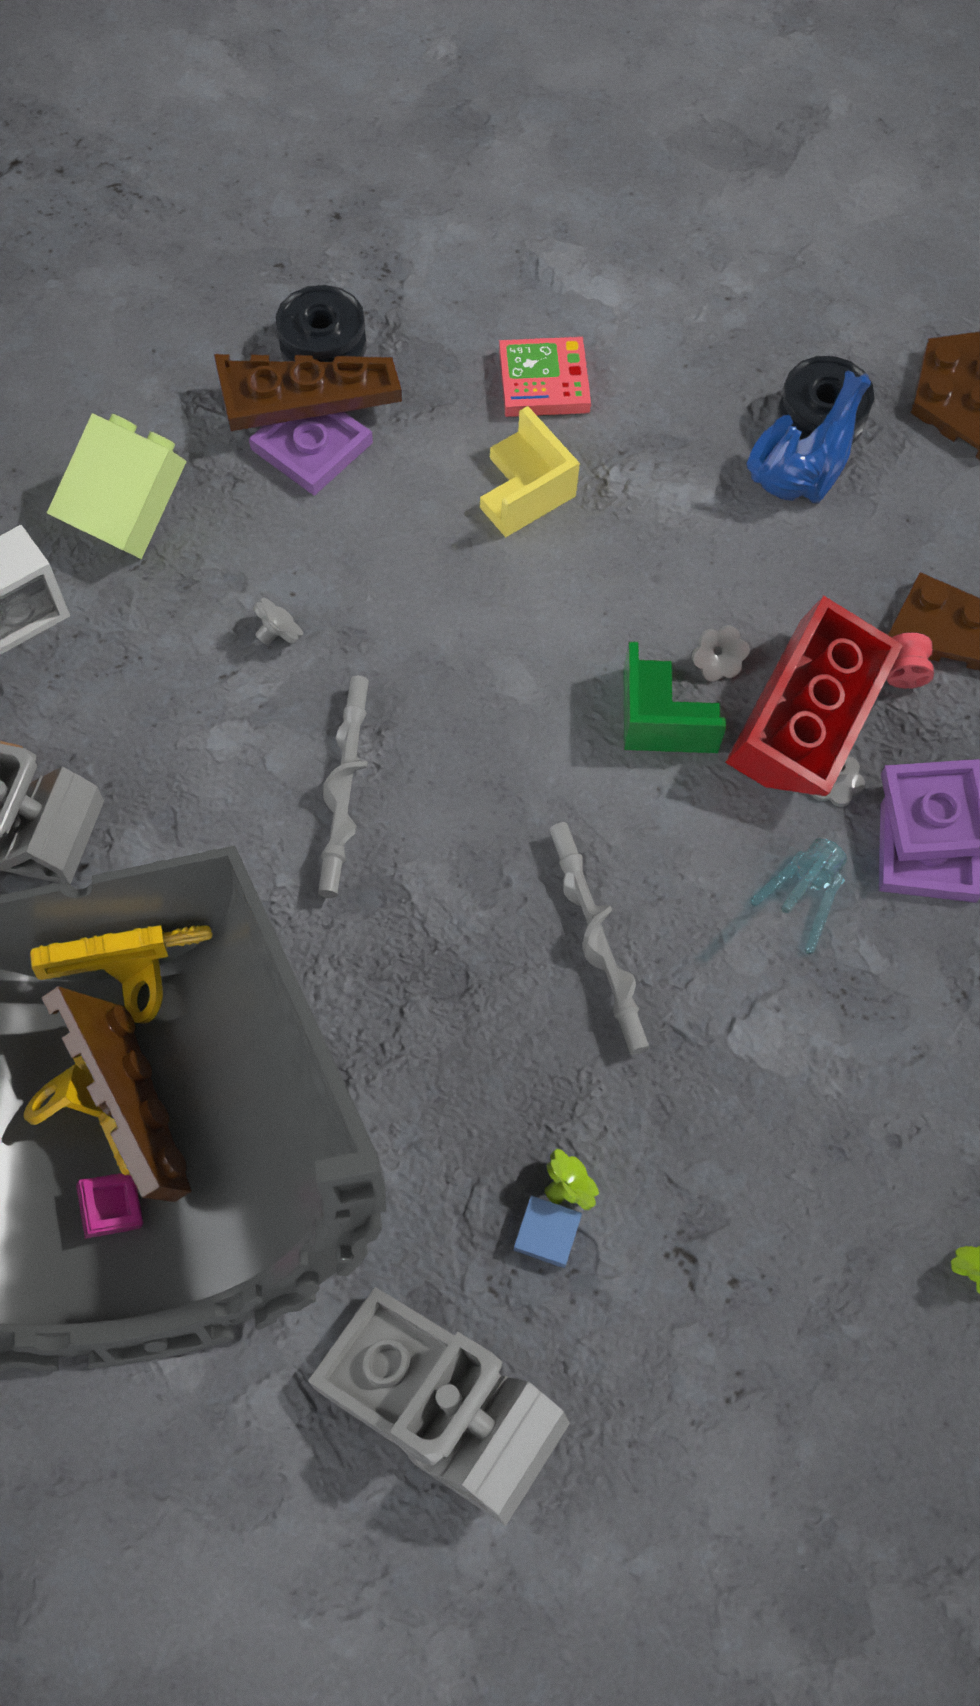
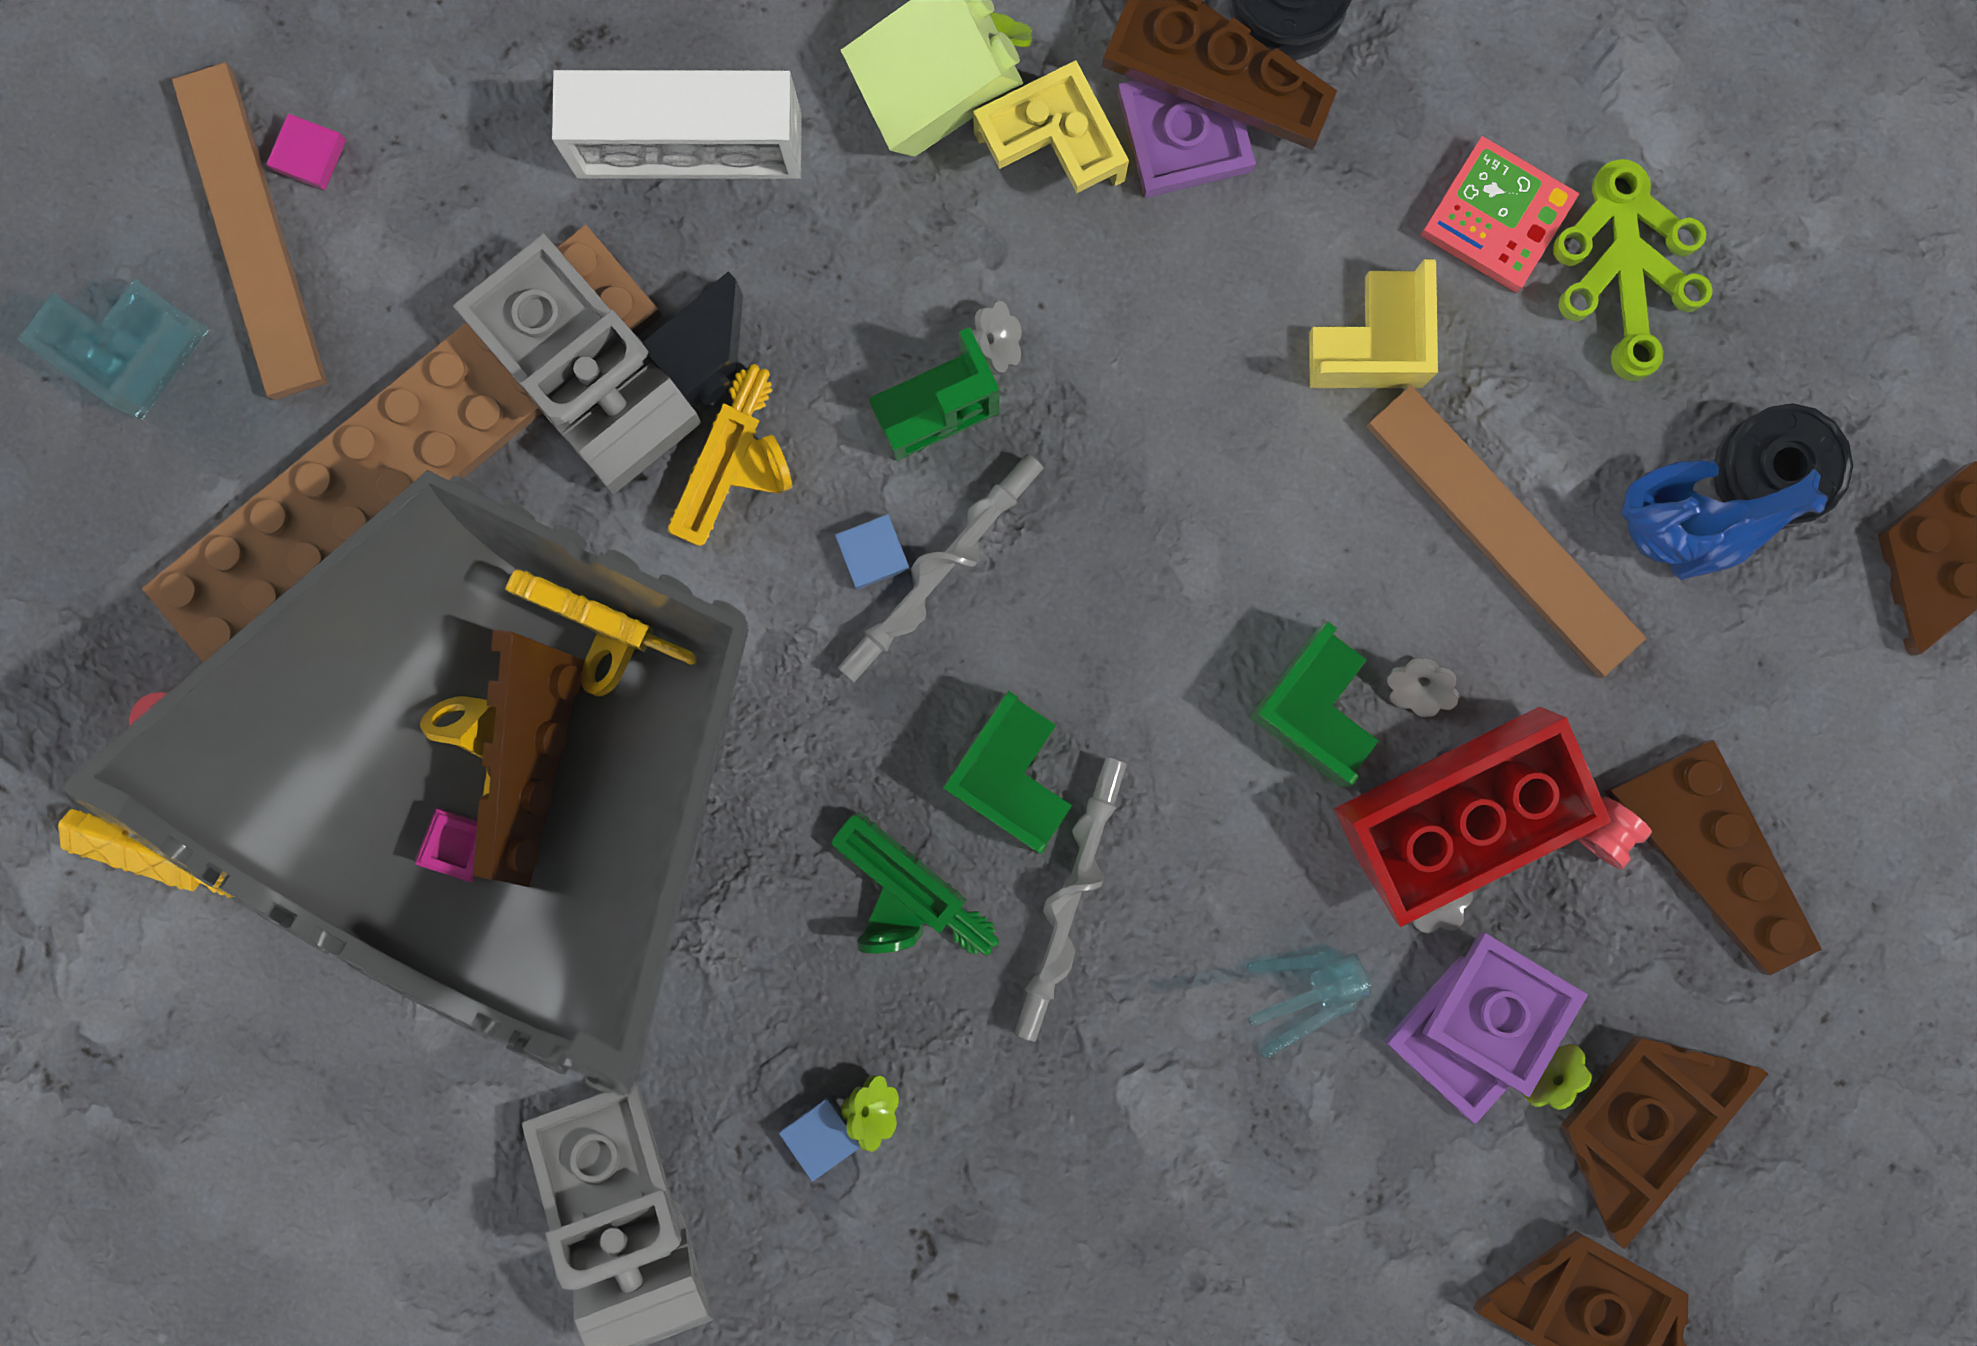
camera: 40 degrees right, 20 degrees up
none -> black slope [642,271,743,409]
none -> yellow piece [667,363,792,546]
none -> green piece [832,812,999,956]
none -> medium blue tile [835,514,910,590]
none -> green panel [869,326,1000,461]
none -> green panel [943,691,1072,854]
none -> light yellow panel [973,60,1129,193]
none -> medium nougat tile [1366,385,1647,678]
none -> lime plant [1553,159,1713,381]

